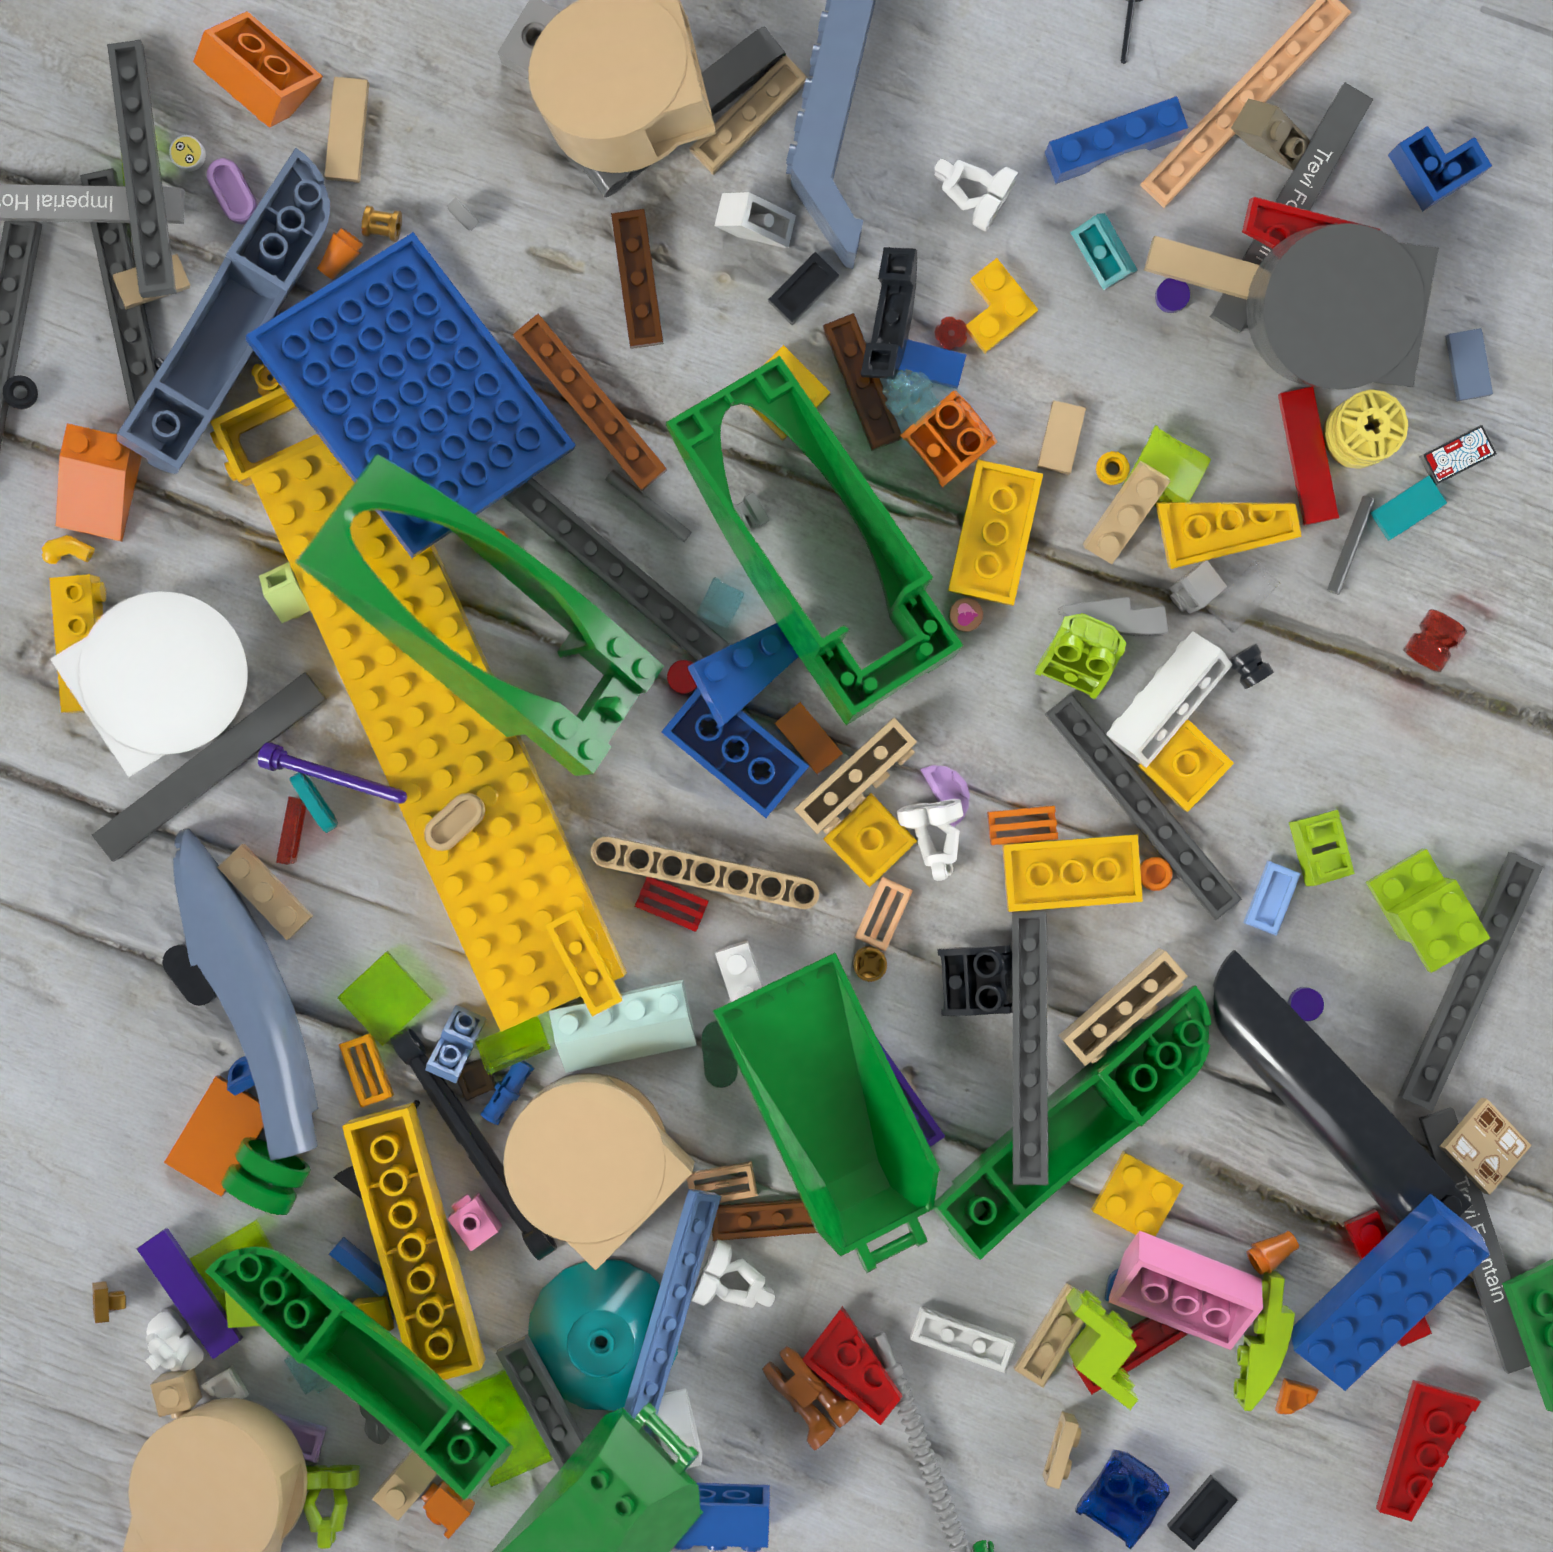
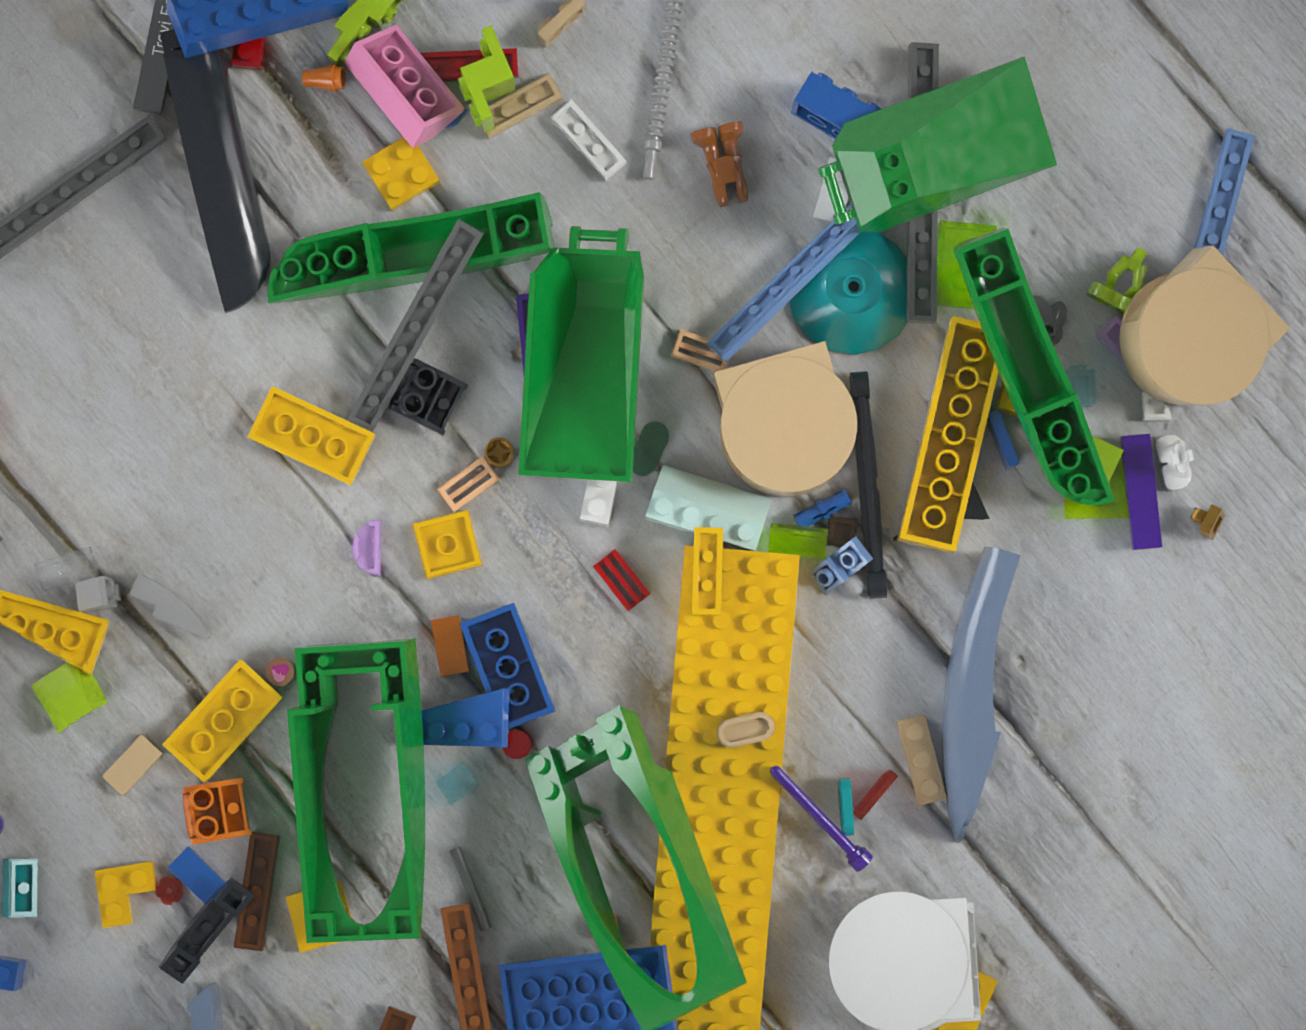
camera: 155 degrees left, 5 degrees down
dark grey tile [92,672,327,862] -> none
tan brick [150,1368,202,1419] -> none
black tile [162,944,217,1006] -> none
orange tile [164,1075,264,1197] -> none
green wheel [221,1137,311,1215] -> none
blue tile [227,1056,255,1096] -> none
yellowish green brick [259,562,310,623] -> none
clear neon green tile [337,951,433,1046] -> none
light orange tile [339,1032,394,1108] -> none
tan slope [372,1449,437,1521] -> none
orange brick [420,1480,475,1539] -> none
bright pink brick [447,1193,502,1251] -> none
dark grey tile [504,478,729,661] -> none
tan beam [591,836,819,909] -> none
white piece [691,1239,775,1308] -> none
dark orange tile [712,1198,817,1241] -> none
light grey wheel [733,492,769,531] -> none
black tile [768,252,839,325] -> none
tan brick [794,717,917,834] -> none
red wing [802,1306,902,1425] -> none
clear light blue brick [882,369,941,426] -> none
white piece [897,799,963,881] -> none
white piece [934,159,1018,232] -> none
orange tile [987,805,1058,845] -> none
lime slope [1034,613,1126,699] -> none
dark grey tile [1044,693,1242,920] -> none
tan brick [1058,948,1188,1066] -> none
tan plate [1083,461,1171,564] -> none
yellow plate [1096,451,1130,485] -> none
white brick [1106,631,1233,768] -> none
yellow plate [1137,719,1234,812] -> none
orange tile [1140,857,1172,891] -> none
black wheel [1229,643,1274,689] -> none
light blue tile [1243,861,1301,936] -> none
dark purple tile [1288,987,1324,1021] -> none
lime piece [1289,809,1355,886] -> none
lime bracket [1366,848,1490,973] -> none
tan tile [1439,1098,1532,1195] -> none

